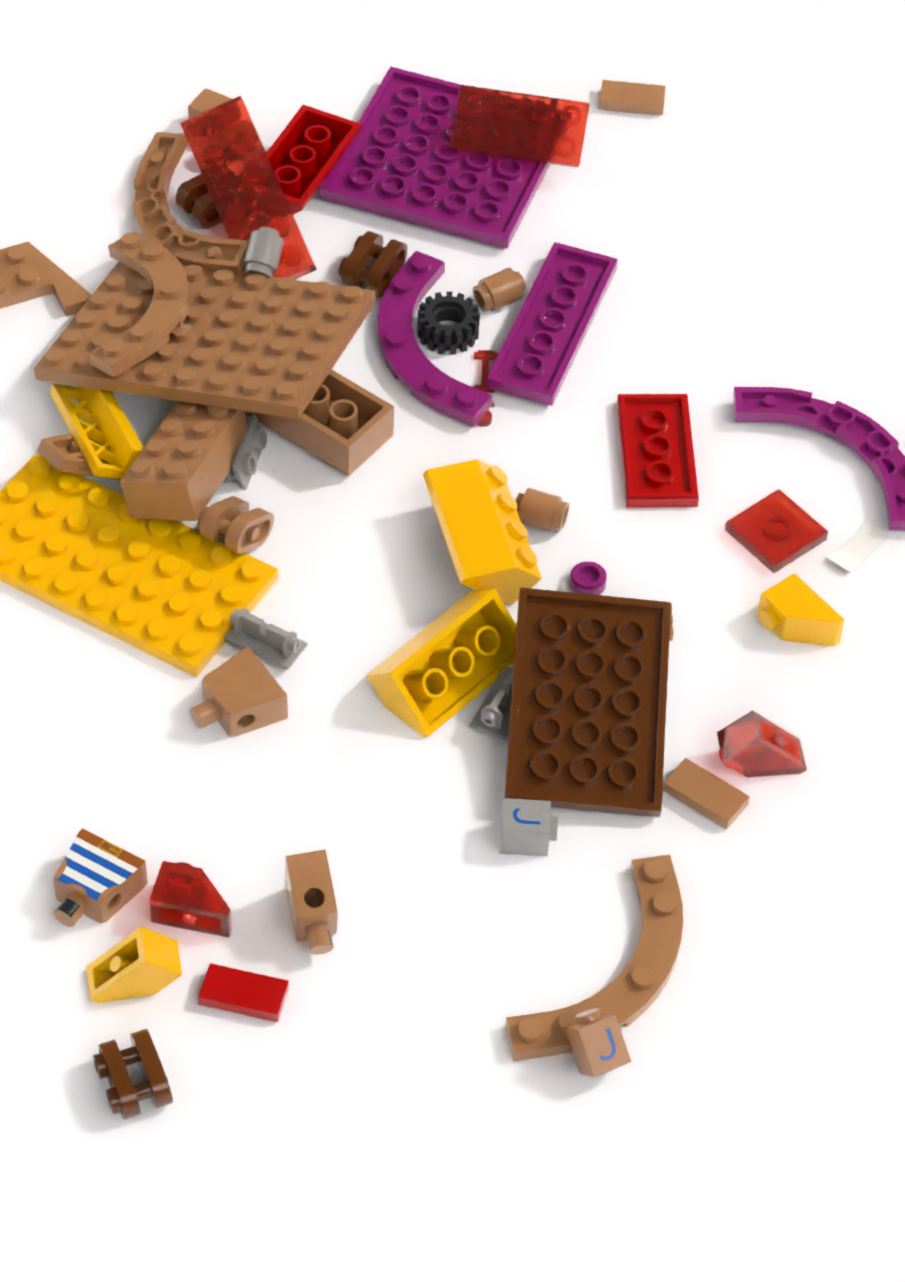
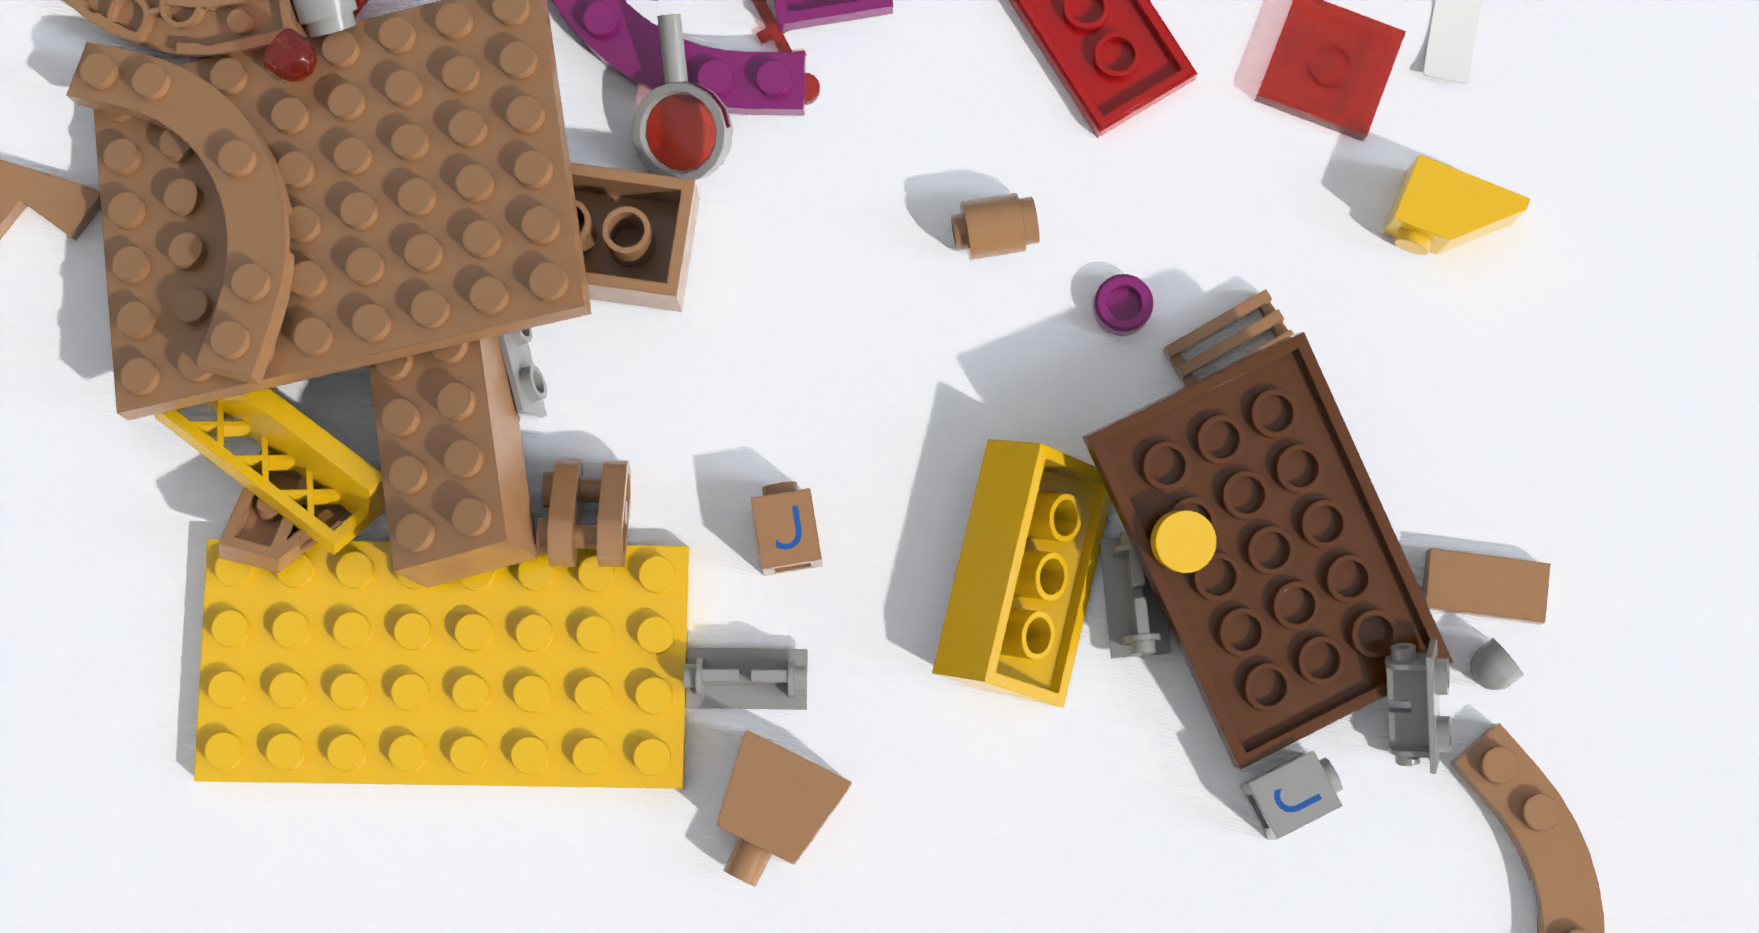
camera: 30 degrees left, 30 degrees up
yellow slope [423,459,542,605] -> none
clear red slope [717,710,807,778] -> none
none -> clear red hinge [263,28,317,82]
none -> piece [632,14,733,180]
none -> medium nougat brick [750,481,823,576]
none -> yellow tile [1150,510,1216,573]
none -> light grey hinge [1385,637,1452,774]
none -> light grey hinge [1471,637,1524,690]

